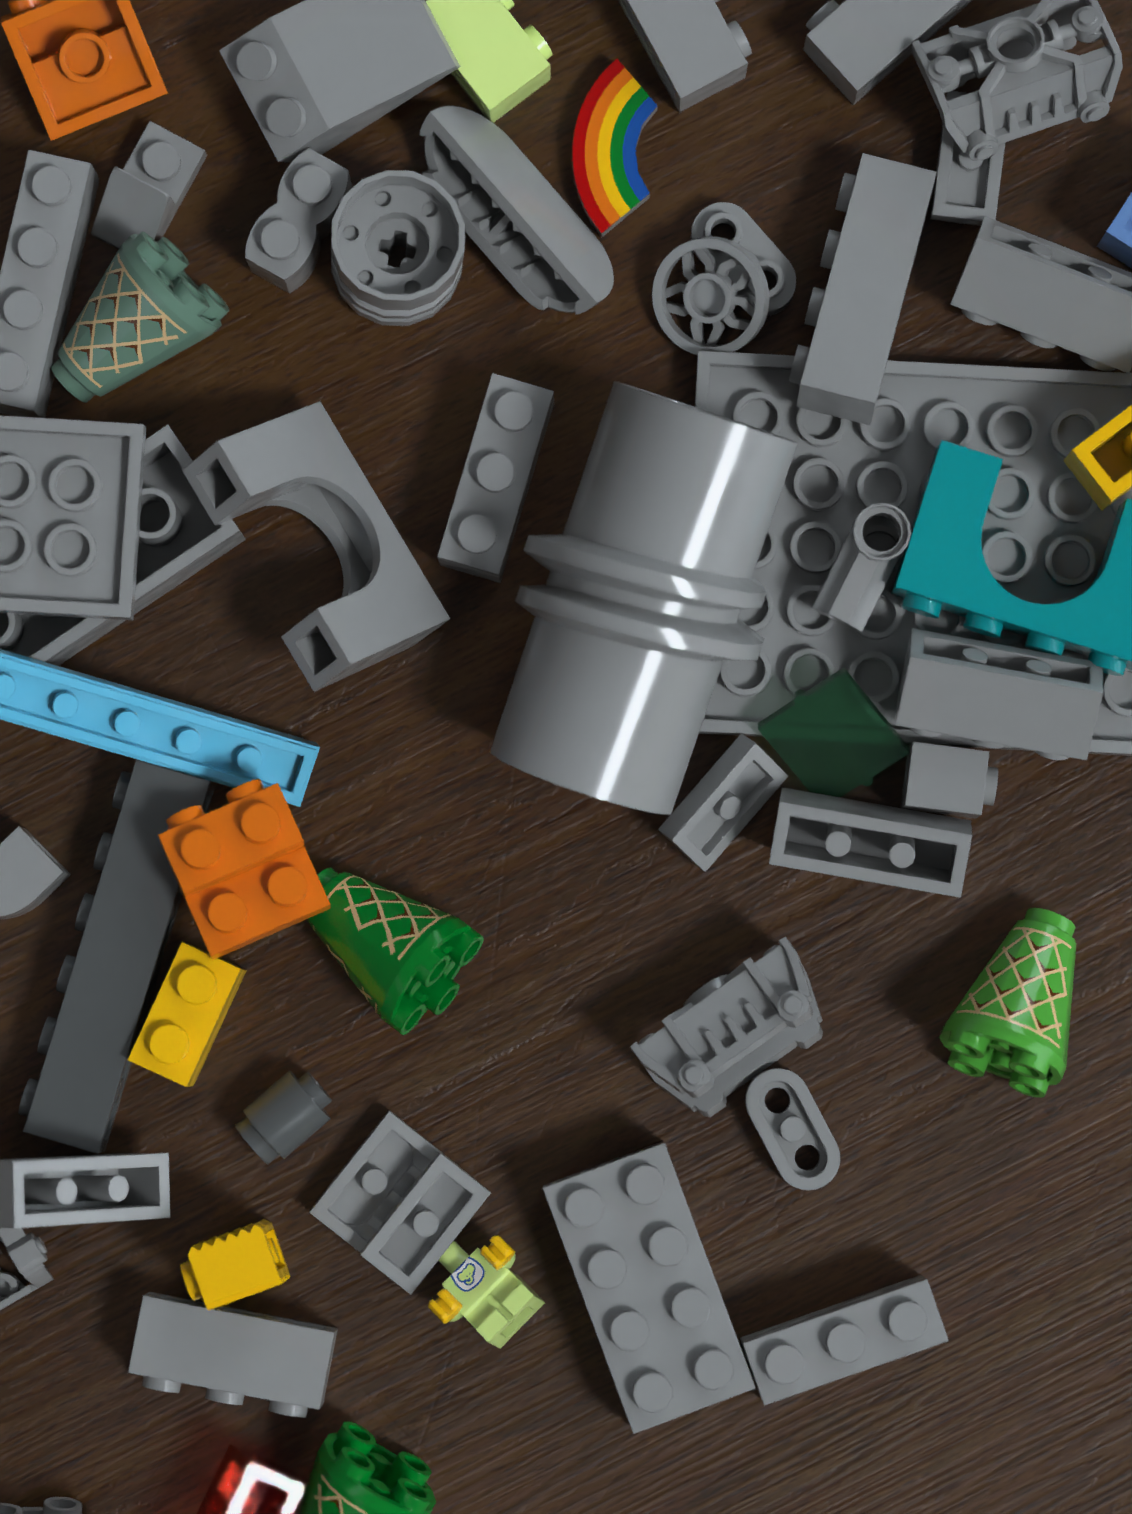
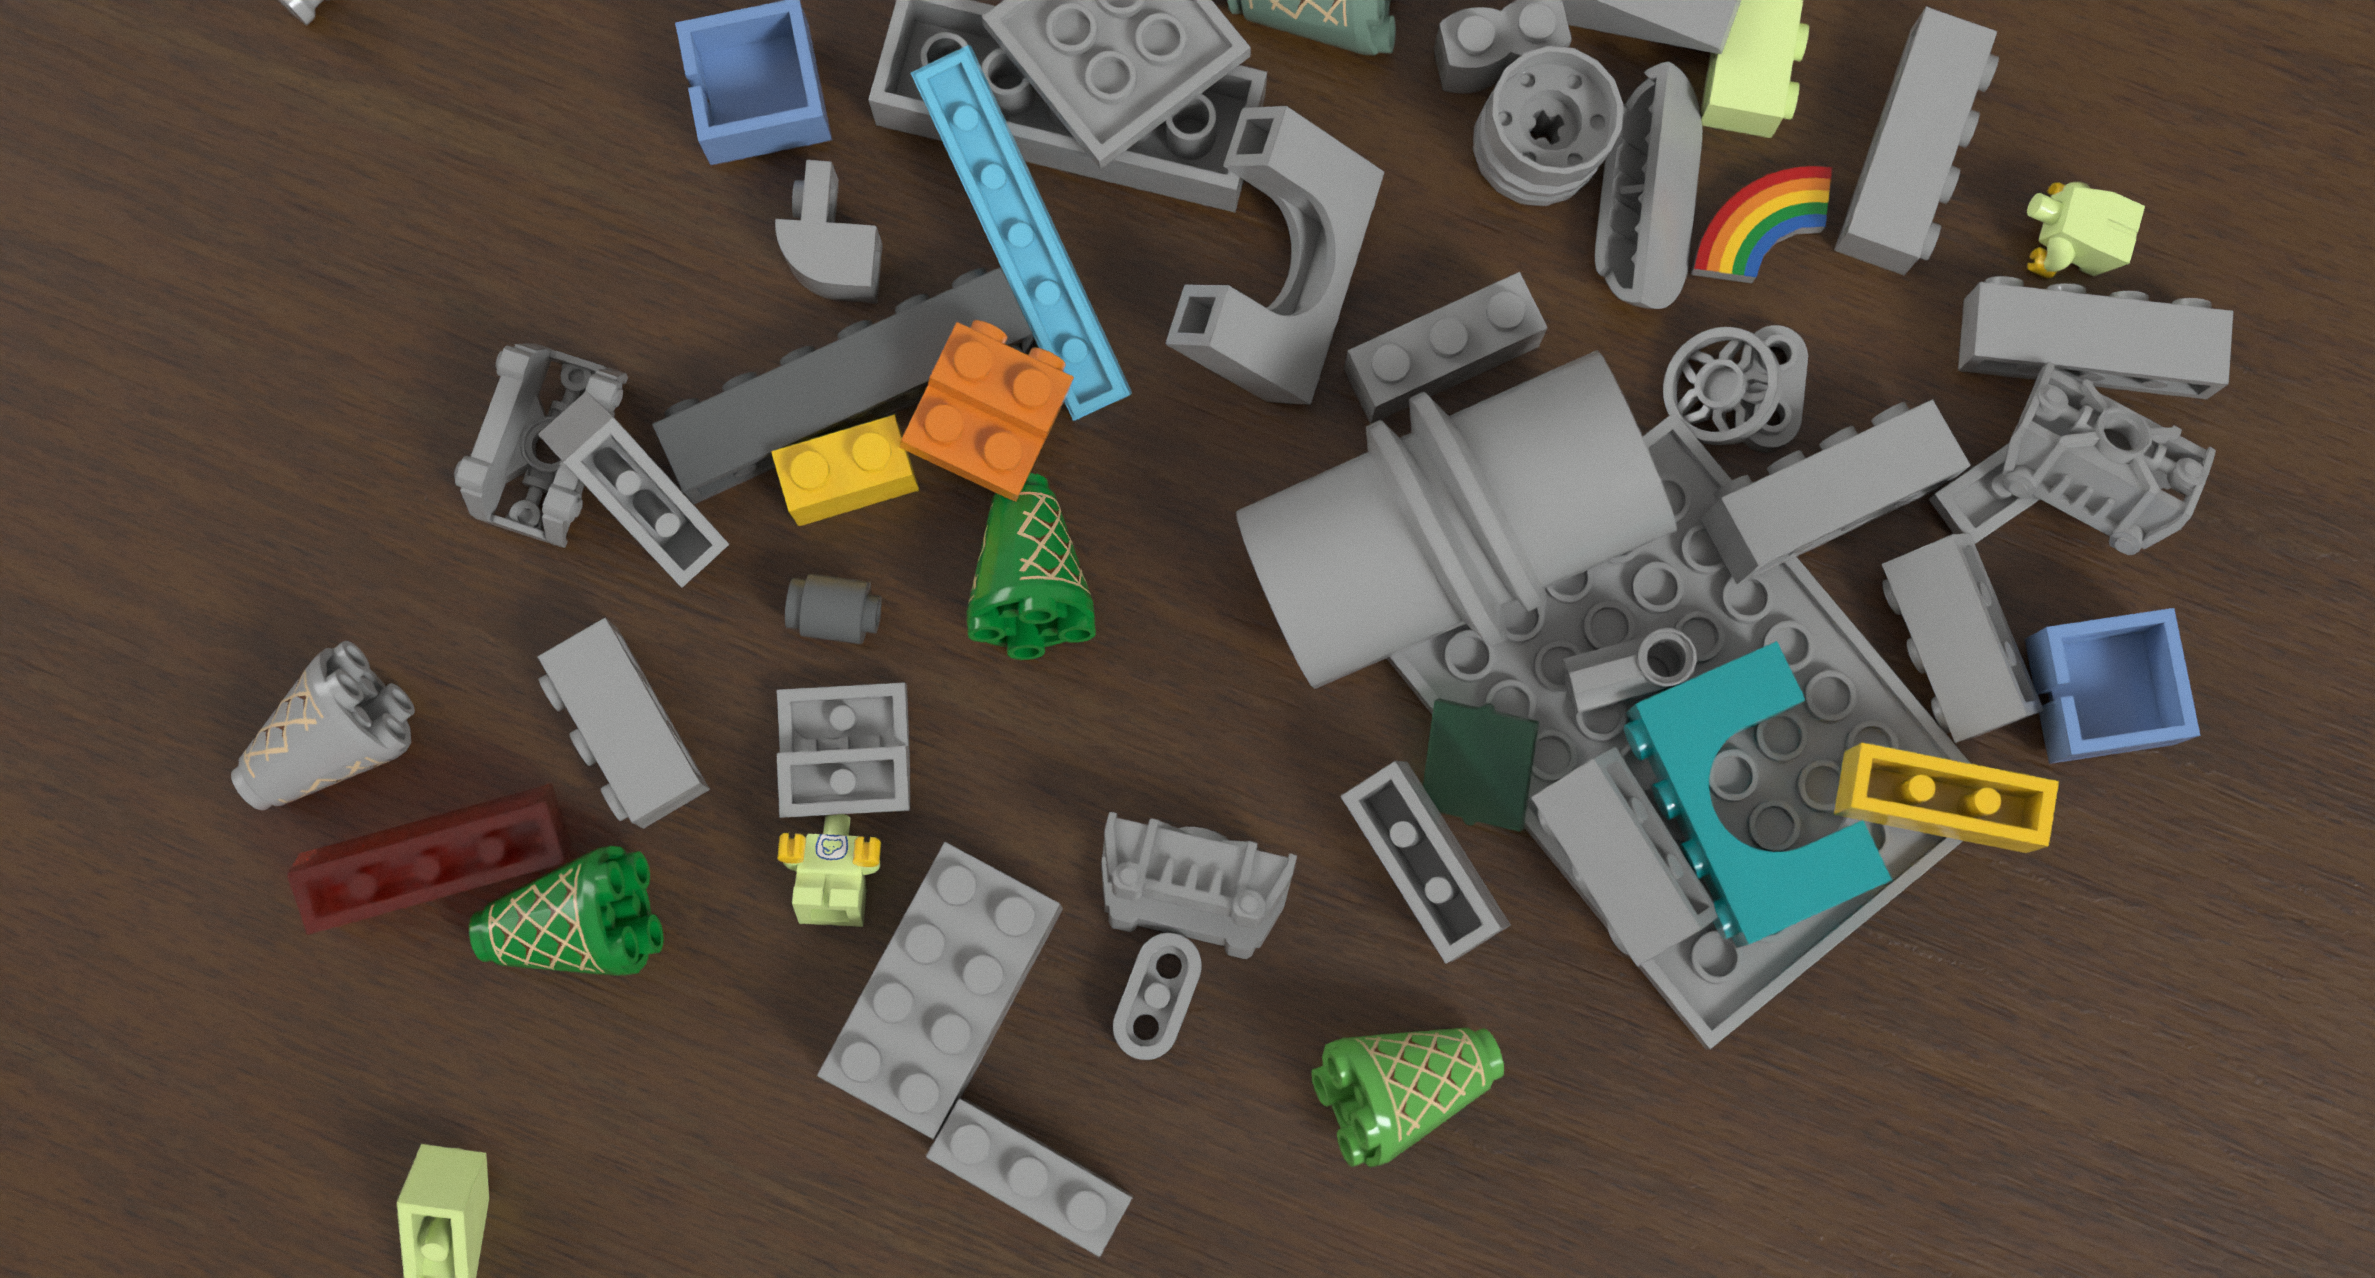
camera: 45 degrees right, 5 degrees down
yellow brick [180,1219,290,1311] -> none
light grey plate [658,733,788,872] -> none
light grey brick [900,742,998,819] -> none

